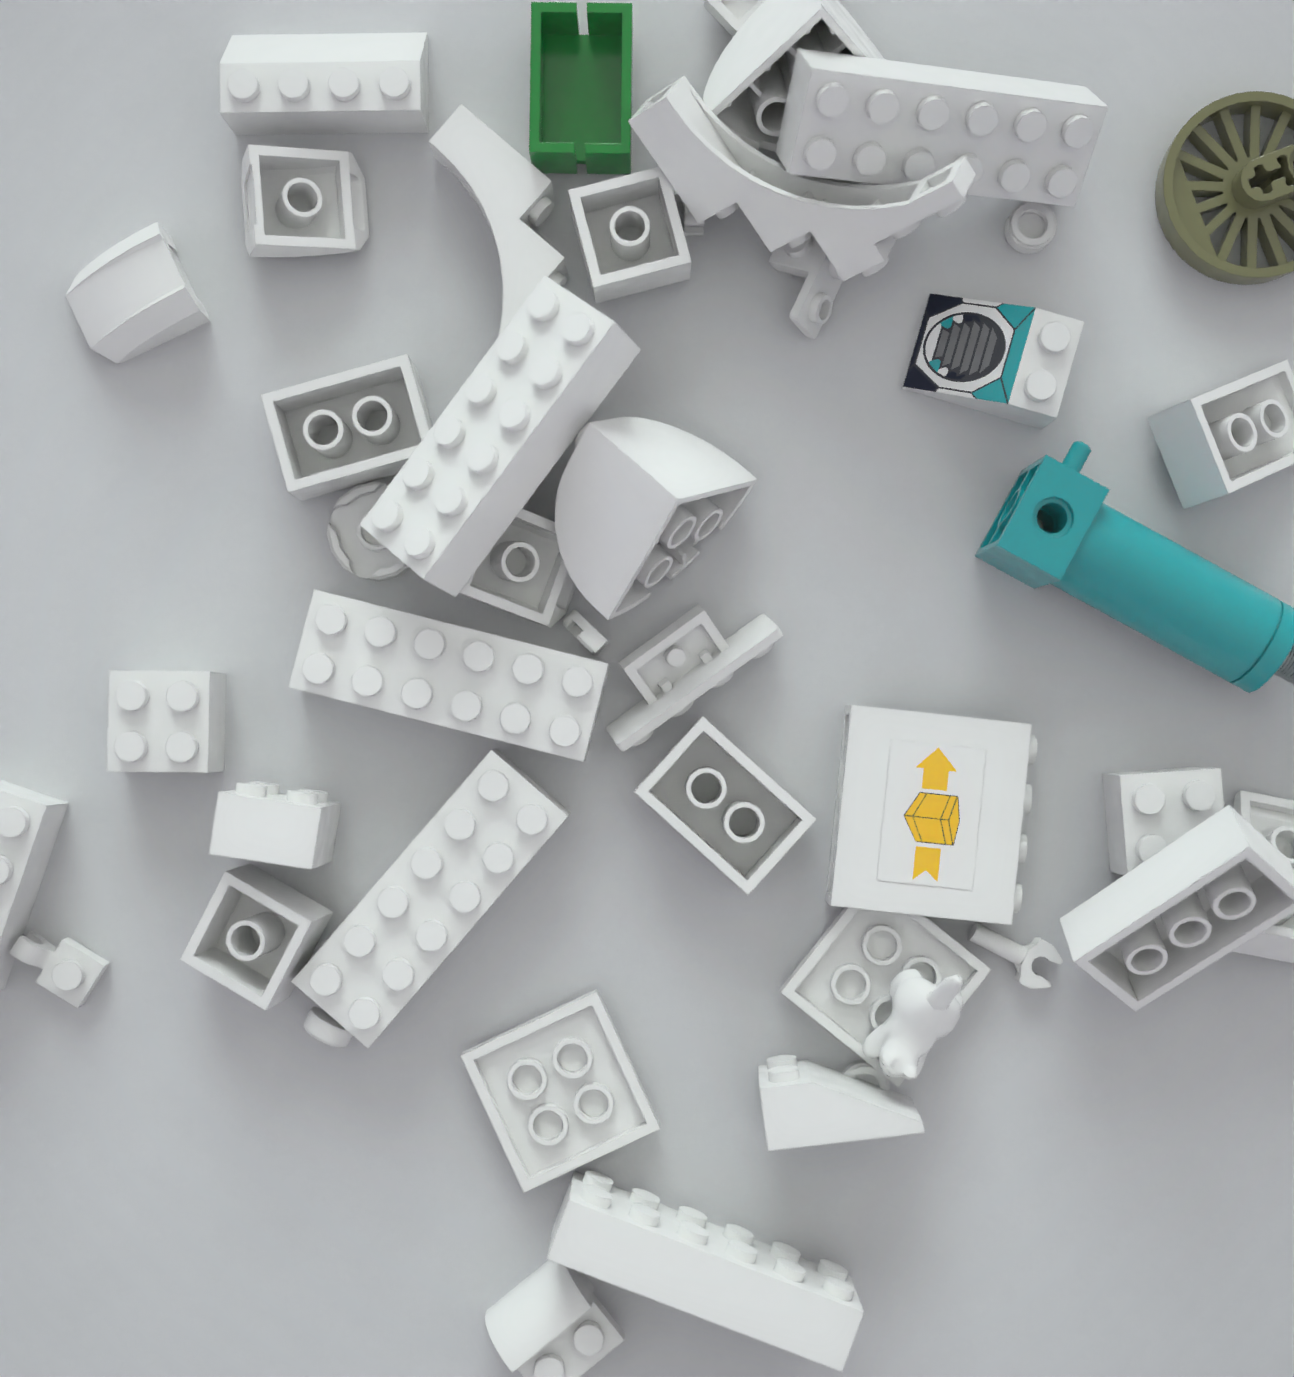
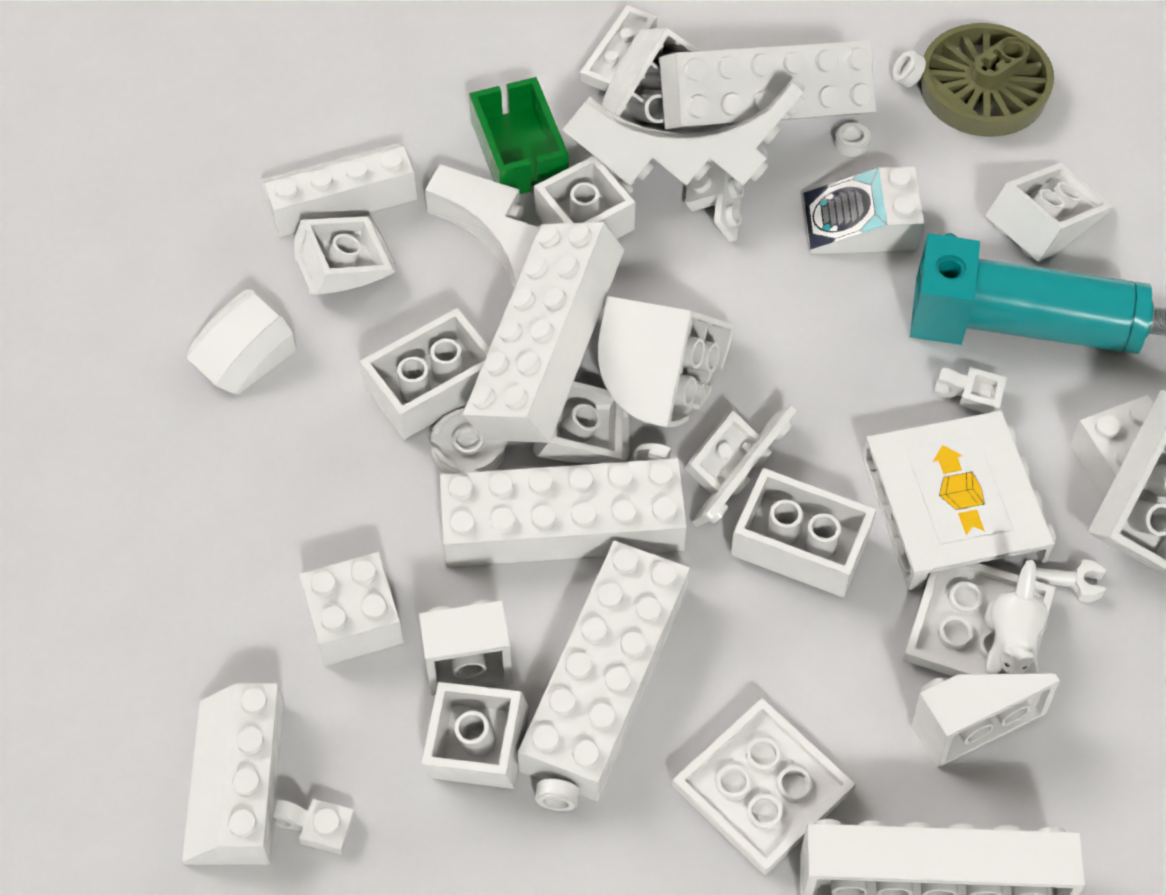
camera: 20 degrees left, 30 degrees down
none -> white tile [893,50,926,87]
none -> white plate [934,367,1007,413]

